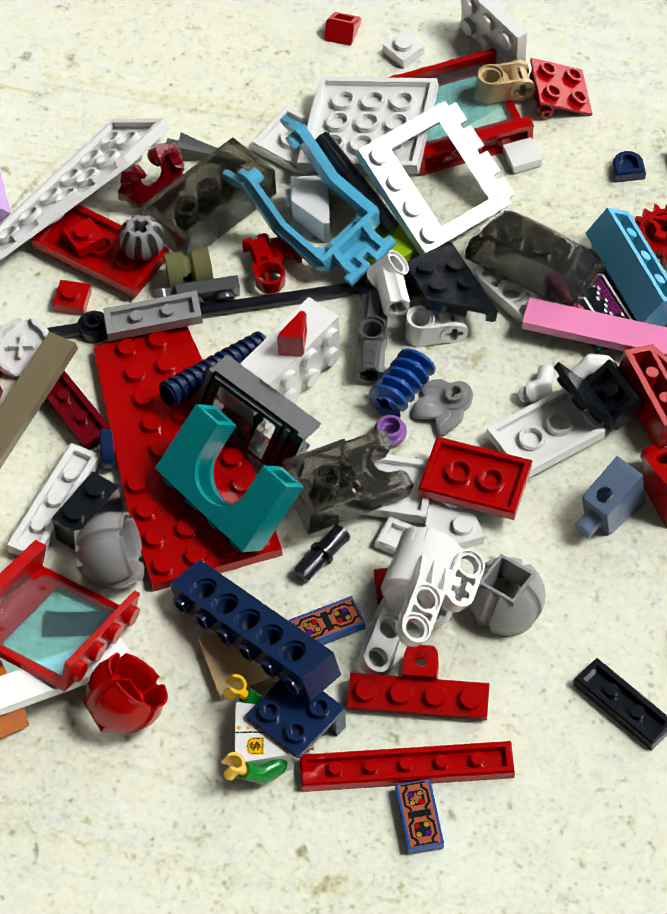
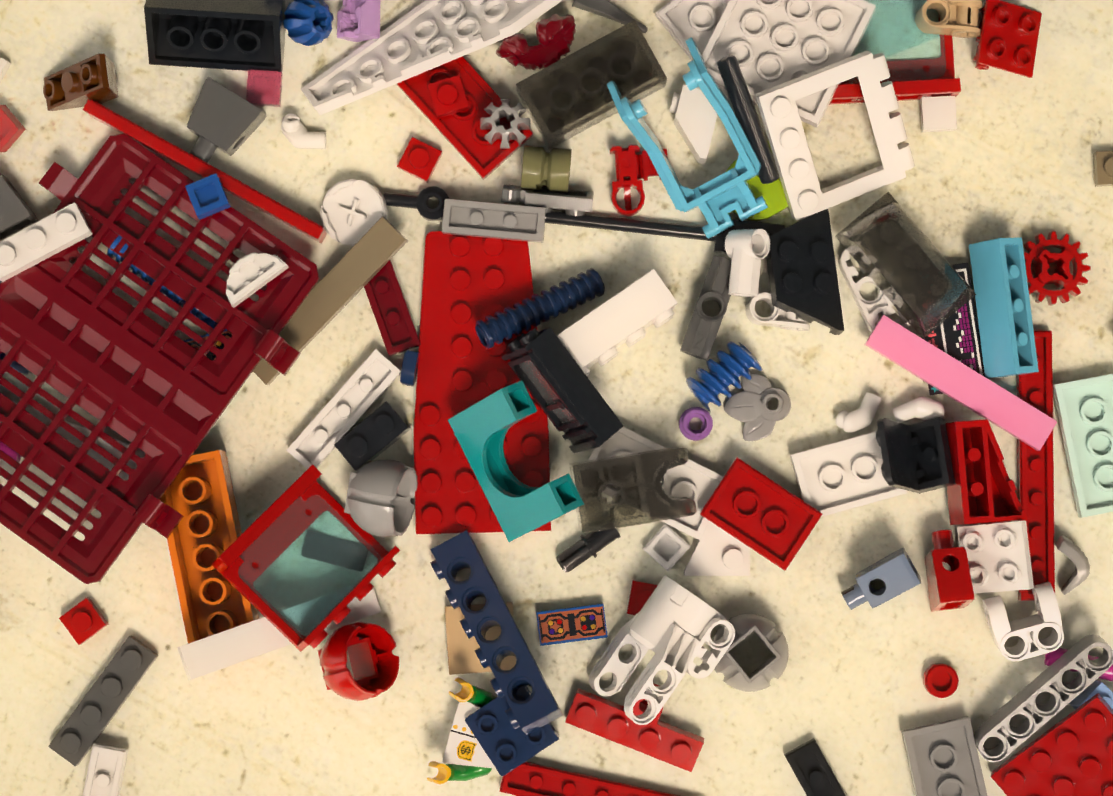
camera: 15 degrees right, 30 degrees up
red slope [277,311,308,357] -> none
dark blue tile [613,151,646,183] -> none

